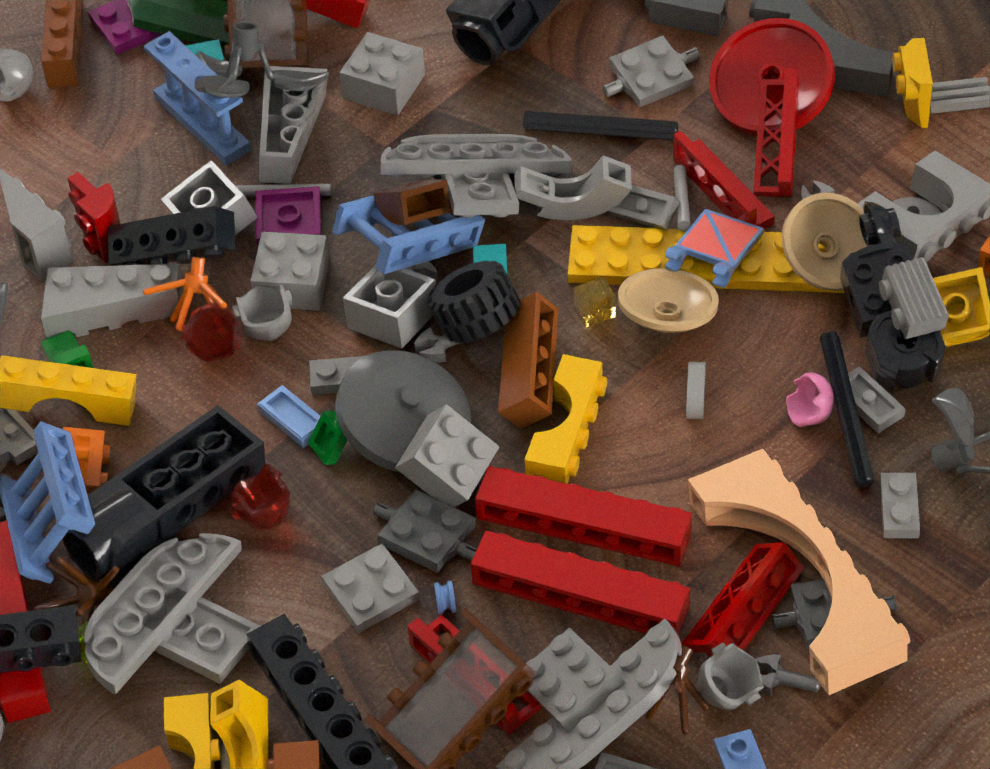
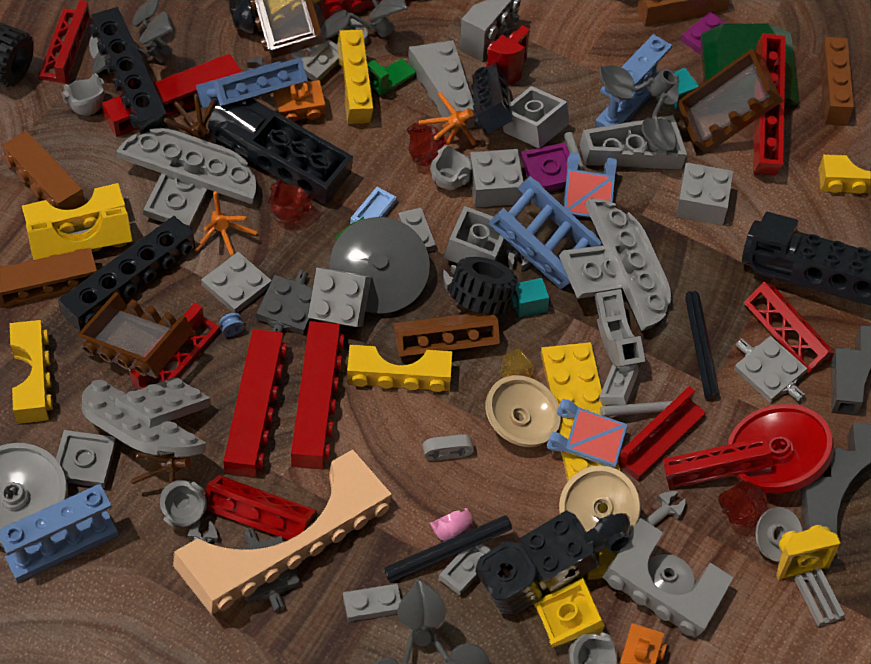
camera: 70 degrees right, 5 degrees up
reddish brown brick [373,180,451,225] -> none
light grey brick [879,257,949,339] -> none
none -> orange plant [194,191,258,256]
none -> flag [563,152,617,219]
none -> clear red cap [718,480,768,528]
none -> red fence [743,282,834,374]
none -> light grey dish [756,507,802,562]

